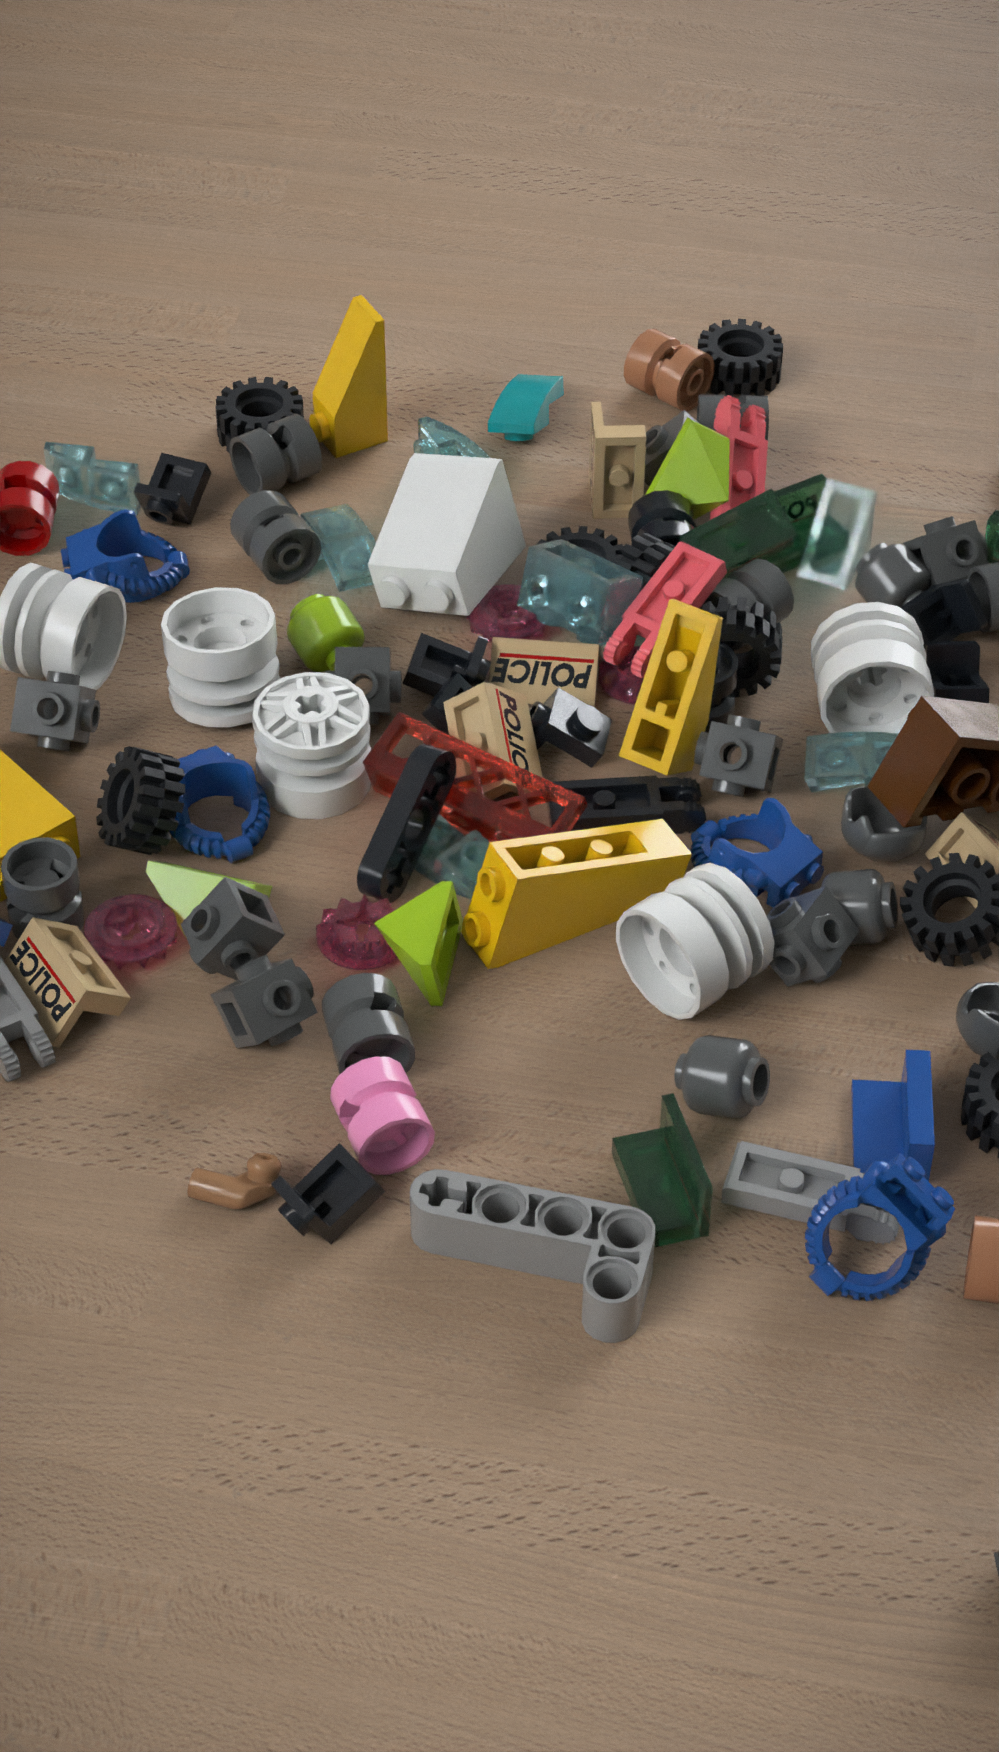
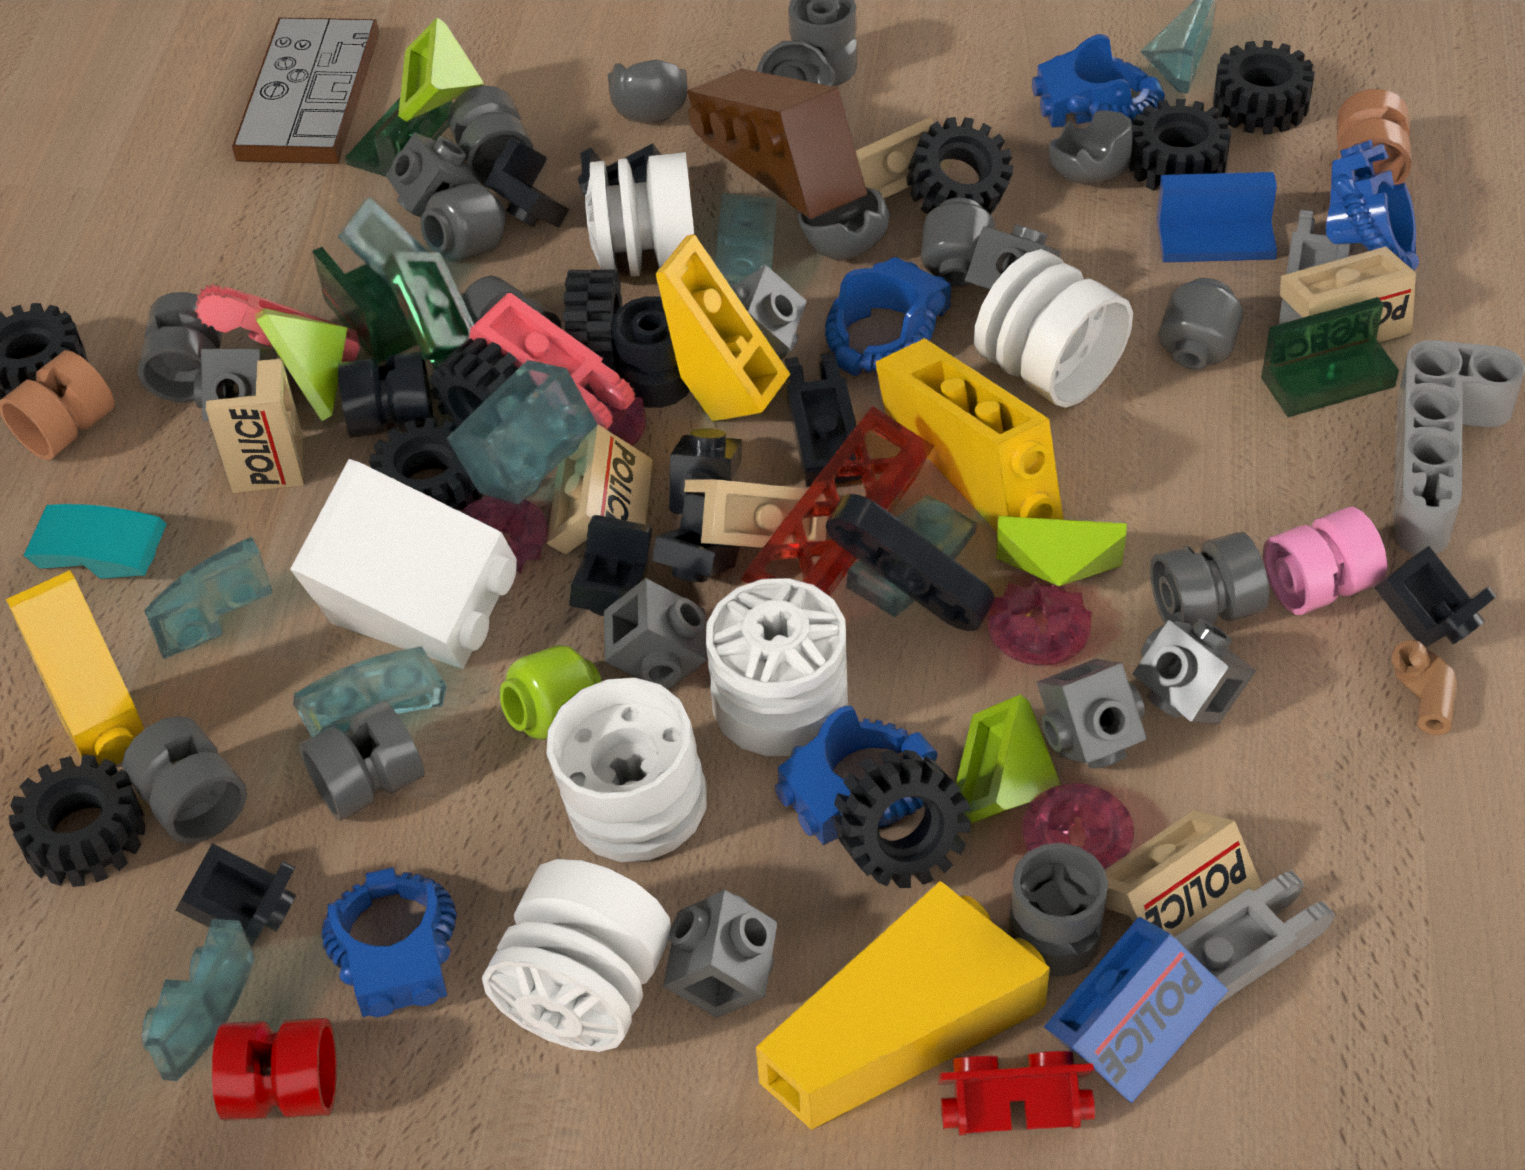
camera: 90 degrees left, 5 degrees up
none -> tan panel [1280,246,1416,363]

